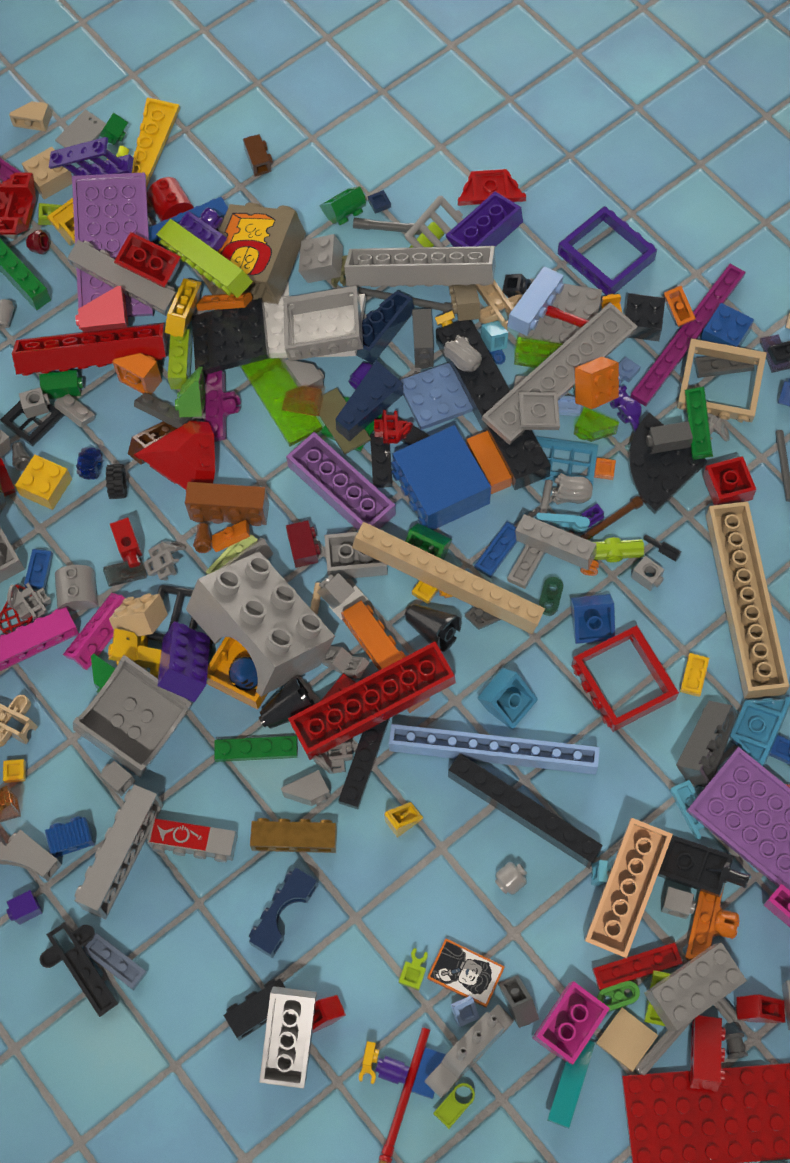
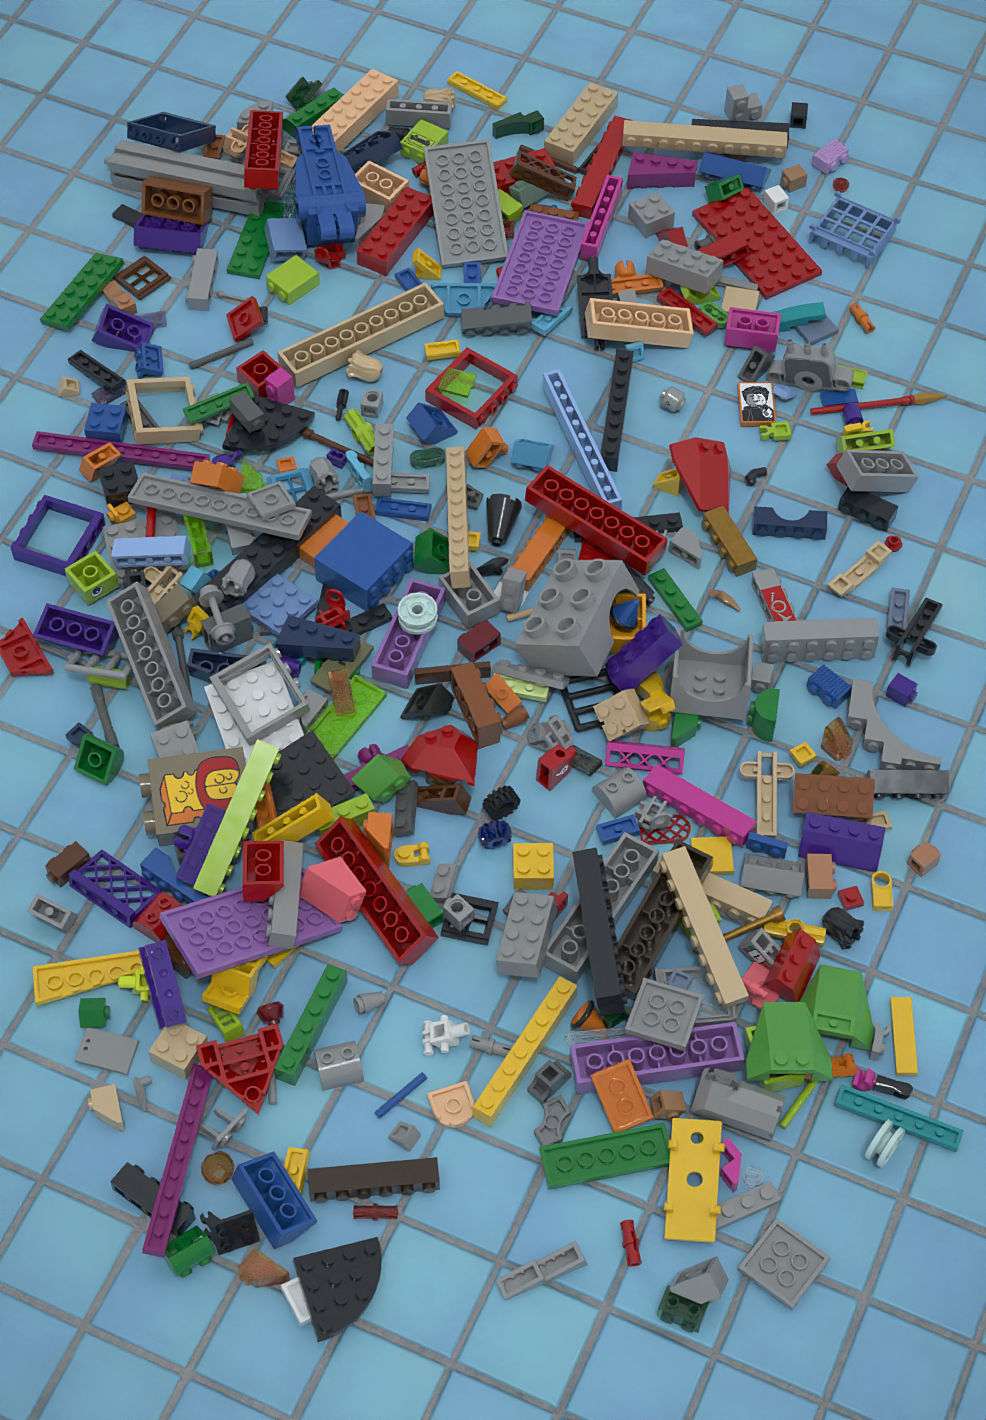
camera: 120 degrees left, 10 degrees down
none -> light grey brick [27,893,78,933]
none -> lime brick [65,550,119,605]
none -> dark purple fence [69,849,162,928]
none -> light grey bar [133,1075,152,1112]
none -> light grey piece [199,585,236,645]
none -> dark pink brick [265,367,295,404]
none -> tan piece [346,350,383,382]
none -> dark orange plate [353,493,376,520]
none -> yellow plate [394,842,431,867]
none -> light aqua wheel [398,592,438,635]
none -> pearl dark grey slope [400,683,455,720]
none -> reddish brown tile [414,661,491,685]
none -> clear neon green piece [438,367,477,398]
none -> orange brick [465,426,508,469]
none -> black piece [477,557,509,575]
none -> red wedge [669,437,731,514]
none -> medium nougat bar [709,589,741,612]
none -> black arm [745,467,767,485]
none -> green brick [747,688,780,742]
none -> sand blue tile [793,315,839,345]
none -> tan slope [827,540,892,597]
none -> lime brick [835,429,895,453]
none -> red plate [884,535,903,552]

